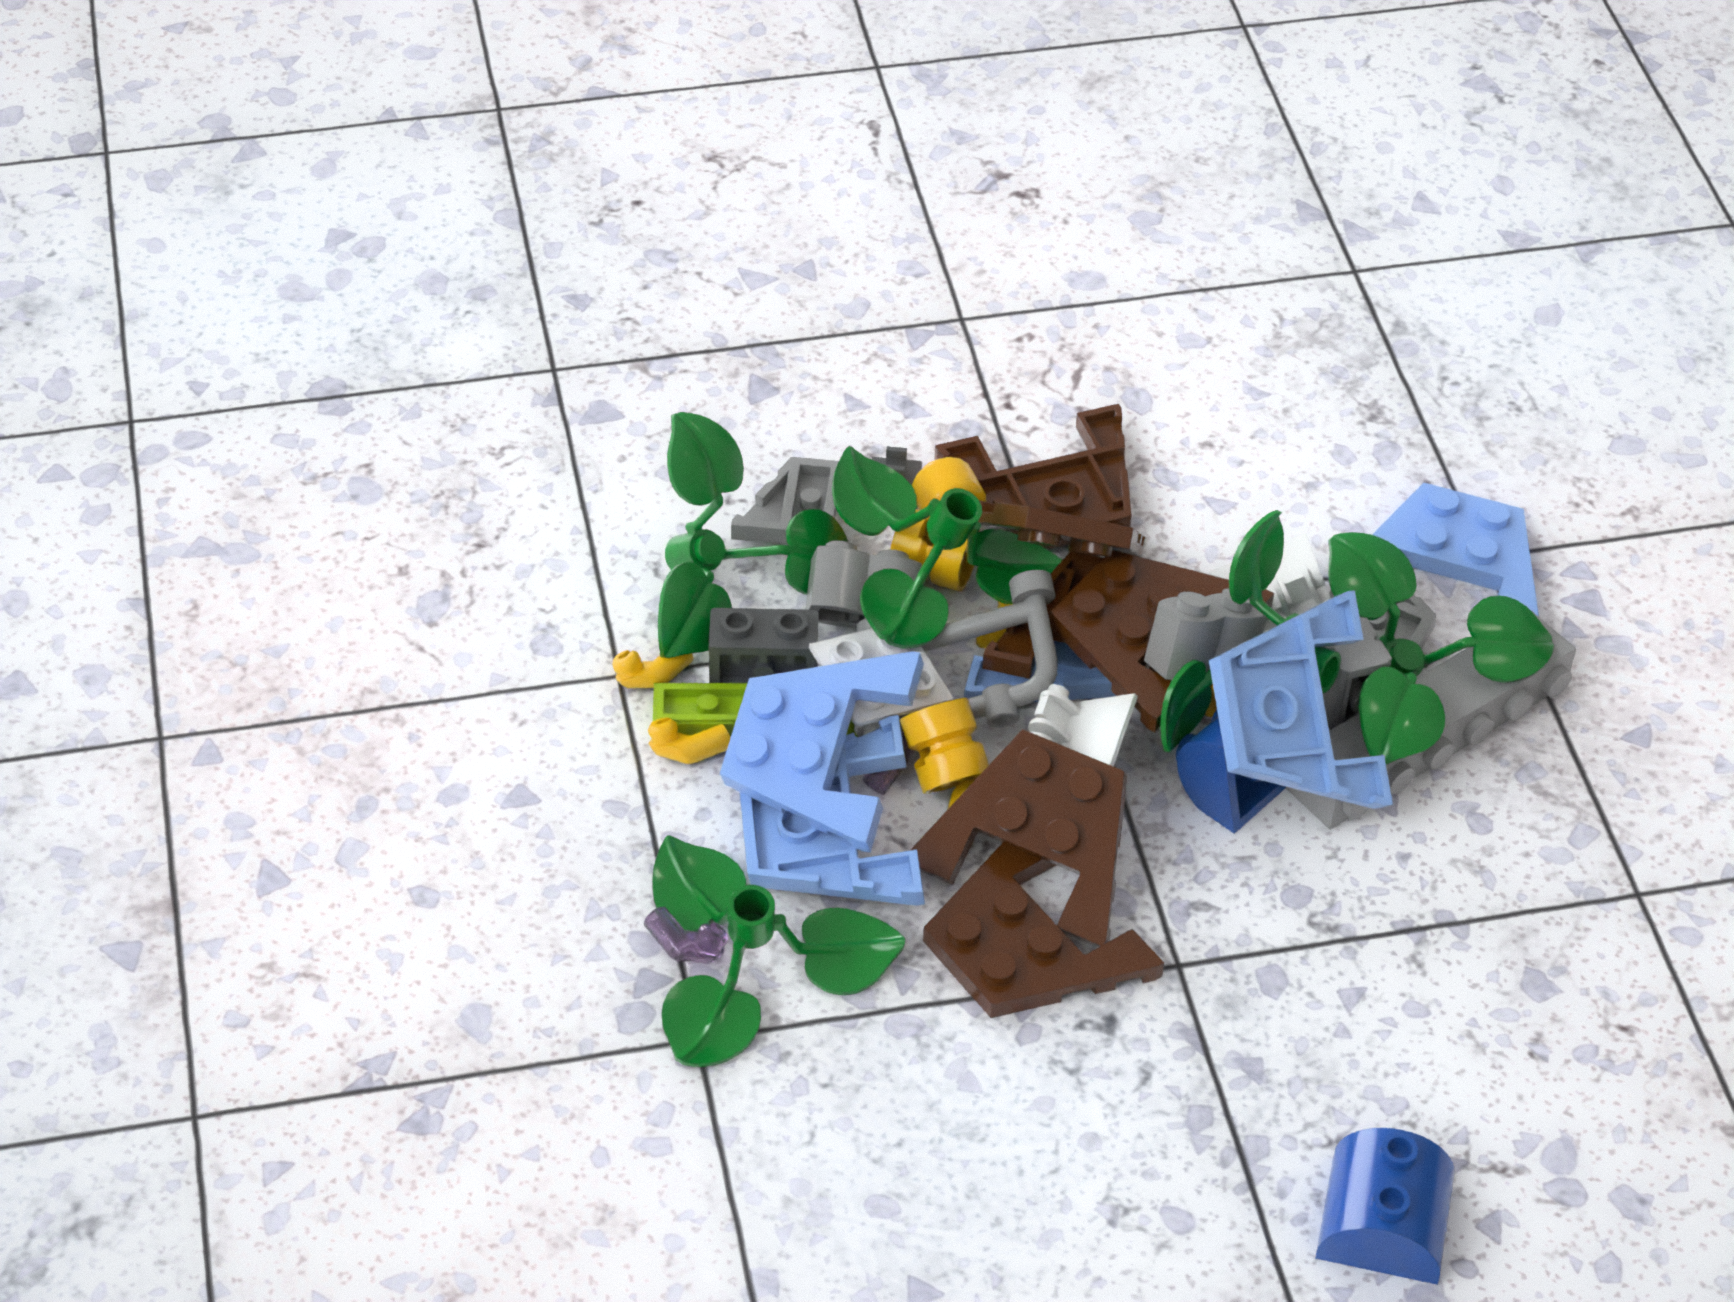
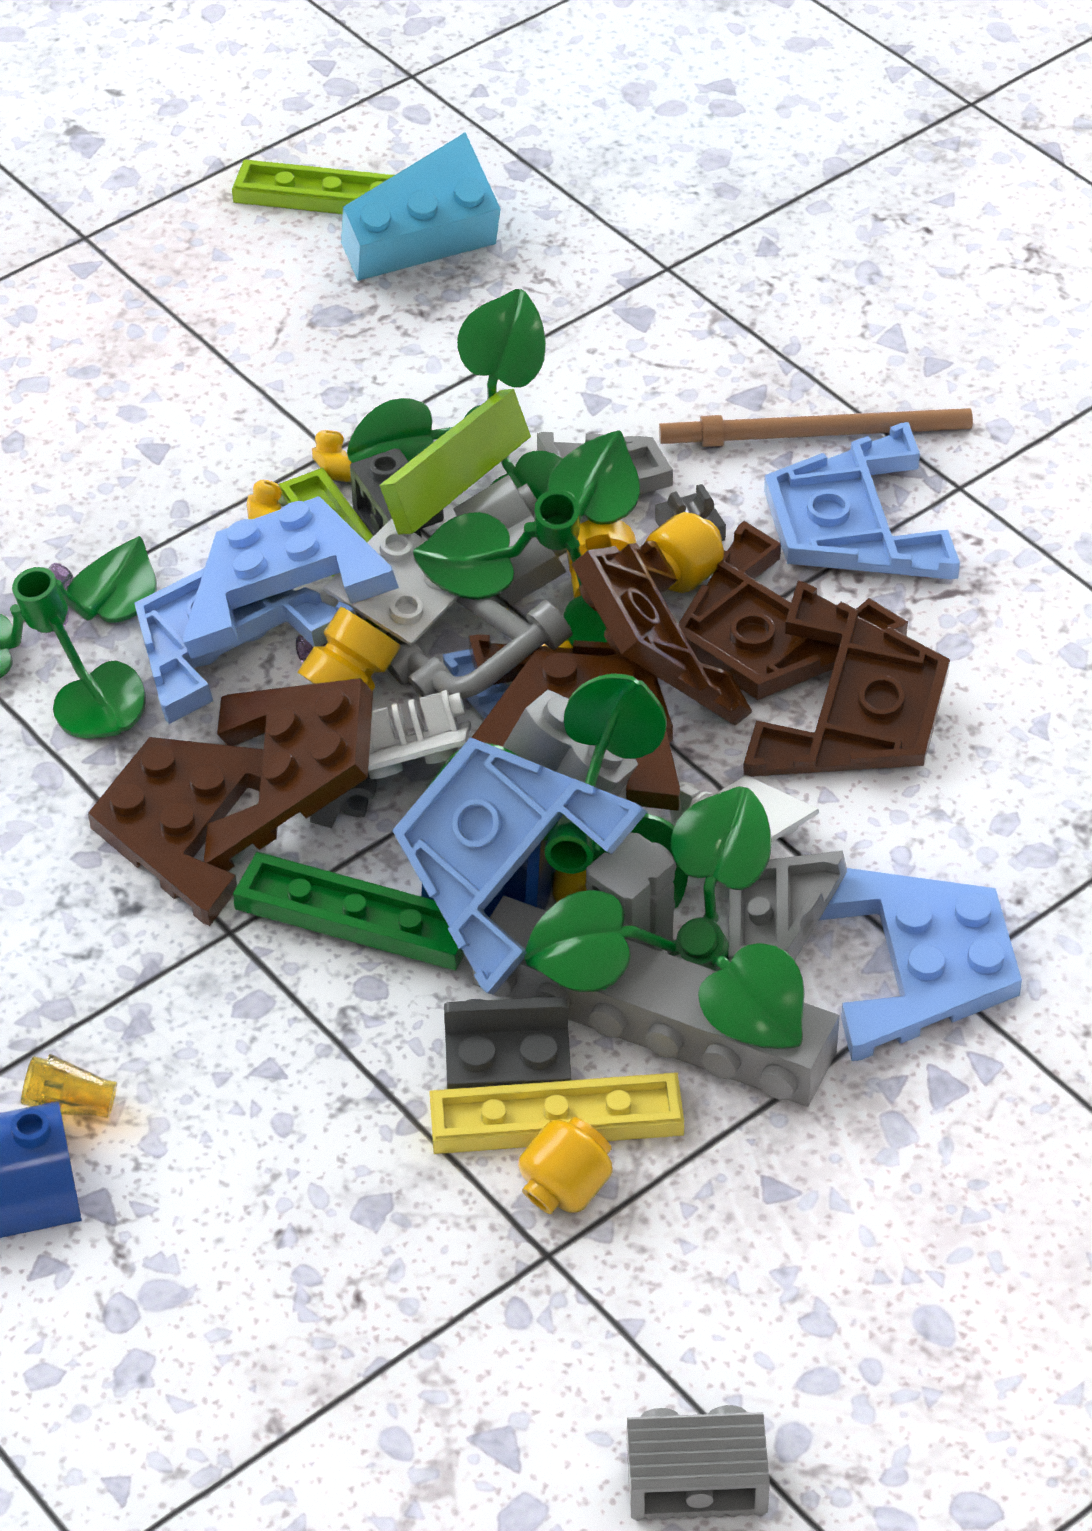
camera: 65 degrees right, 0 degrees up
none -> clear yellow cone [21,1053,118,1118]
none -> lime tile [232,159,394,214]
none -> green plate [233,851,464,971]
none -> medium azure wedge [341,132,501,281]
none -> lime tile [380,389,531,535]
none -> light yellow tile [429,1072,684,1154]
none -> dark grey bracket [444,996,571,1089]
none -> yellow head [518,1117,613,1214]
none -> medium nougat bar [659,408,973,447]
none -> reddish brown wing [743,581,950,777]
none -> light blue wing [764,422,960,579]

